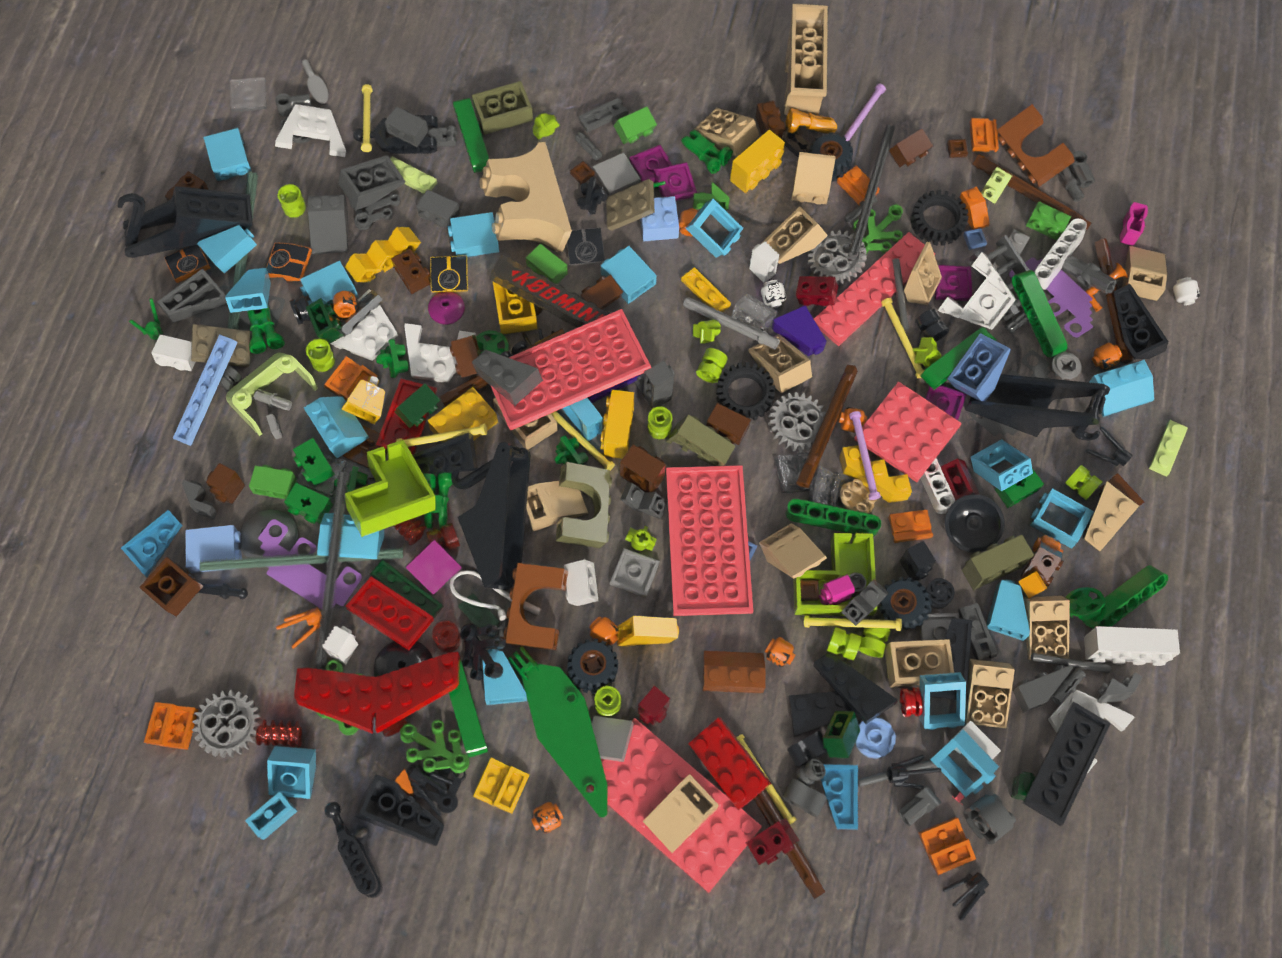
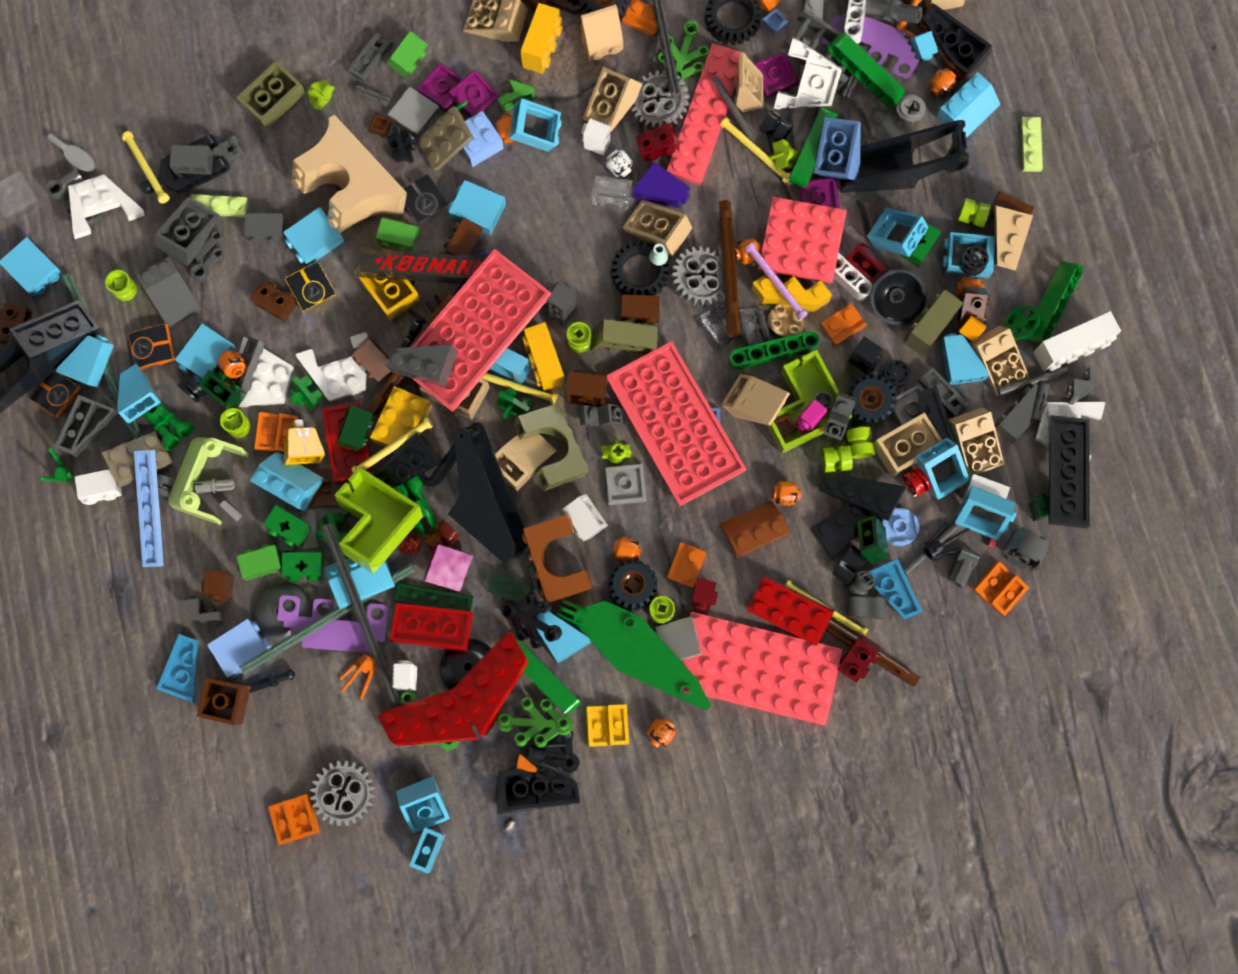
camera: 25 degrees left, 10 degrees up
clear red piece [256,719,302,747] -> none
black piece [324,802,383,898] -> none
yellow brick [345,227,421,282] -> none
magenta dish [428,292,465,325] -> none
clear red wheel [432,620,461,653] -> none
white piece [449,570,541,621] -> none
green beam [453,98,489,173] -> none
green piece [476,330,509,355] -> none
yellow slope [617,616,679,646] -> none
tan slope [643,774,719,853] -> none
green piece [681,129,733,174] -> none
yellow tile [681,267,731,313] -> none
light grey axle [683,297,780,349] -> none
lime piece [693,319,721,344] -> none
lime wheel [696,348,728,383] -> none
light yellow bar [804,615,902,631] -> none
black plant [943,872,989,921] -> none
black plant [1086,427,1133,467] -> none
none -> light aqua cone [649,244,668,265]
none -> orange plate [667,542,707,589]
none -> medium azure brick [909,31,938,61]
none -> black wheel [960,245,989,276]

